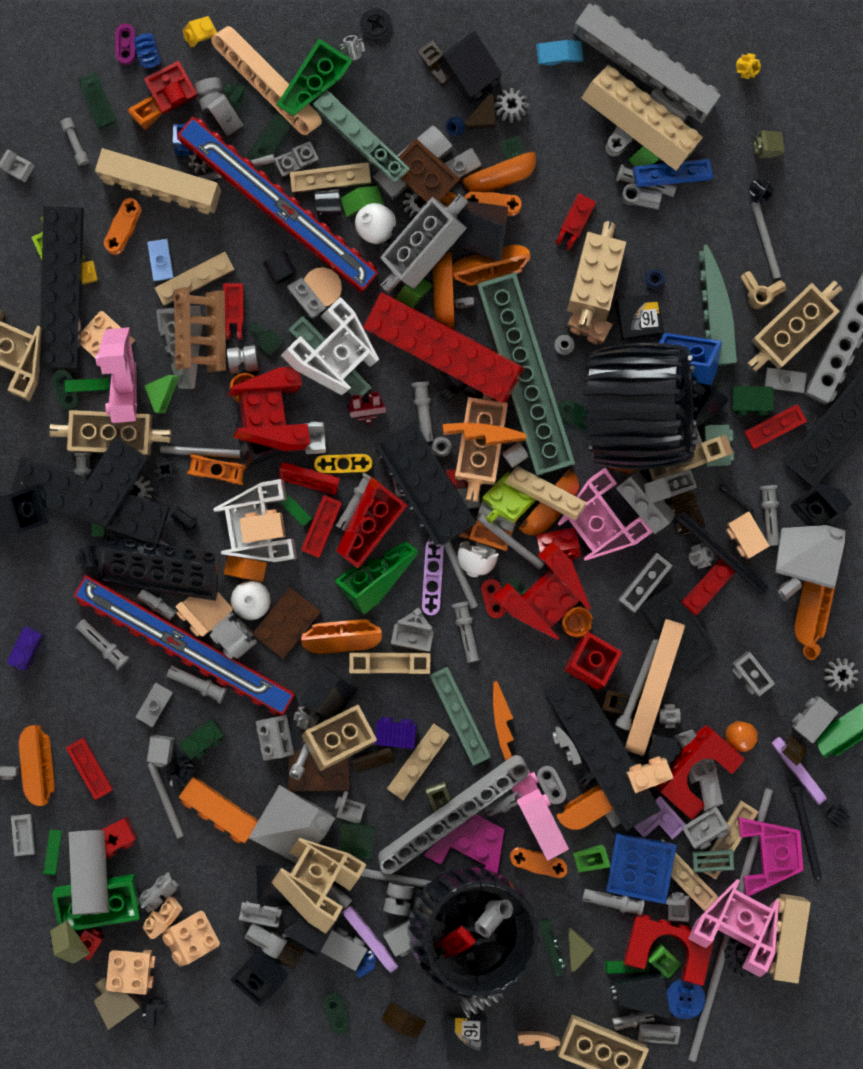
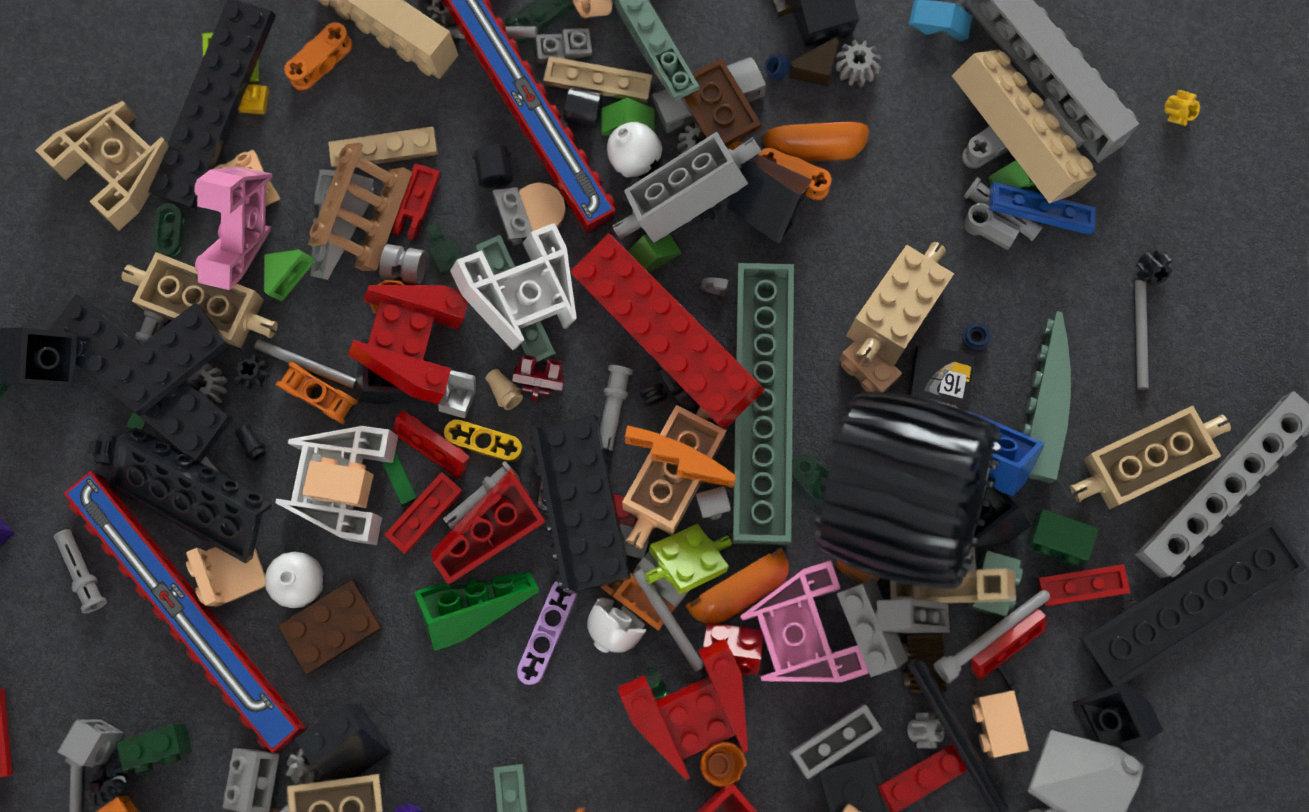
camera: 25 degrees right, 10 degrees down
green piece [64,376,110,392] -> none
light grey plate [136,682,174,727] -> none
light grey pin [137,589,177,622] -> none
light blue plate [147,239,174,282] -> none
light grey pin [167,665,227,704] -> none
light grey brick [210,612,257,659] -> none
orange slope [224,555,267,582] -> none
orange brick [301,619,382,654] -> none
tan arch [349,653,430,674] -> none
light grey slope [391,608,434,653] -> none
orange brick [432,251,454,329] -> none
light grey plate [432,437,451,457] -> none
light grey plate [444,148,482,178] -> none
light grey bar [444,541,478,609] -> none
light grey pin [451,601,480,663] -> none
orange brick [452,245,530,286] -> none
red plate [481,579,506,618] -> none
clear green tile [500,136,525,160] -> none
tan plate [506,466,586,521] -> none
light grey plate [554,335,574,355] -> none
red hinge [555,193,596,251] -> none
tan axle [740,271,786,310] -> none
olive slope [753,131,785,159] -> none
light grey pin [759,485,779,546] -> none
light grey plate [764,368,807,393] -> none
none -> tan cone [485,369,523,410]
none -> light grey piece [934,590,1050,683]
none -> red plate [972,609,1046,680]

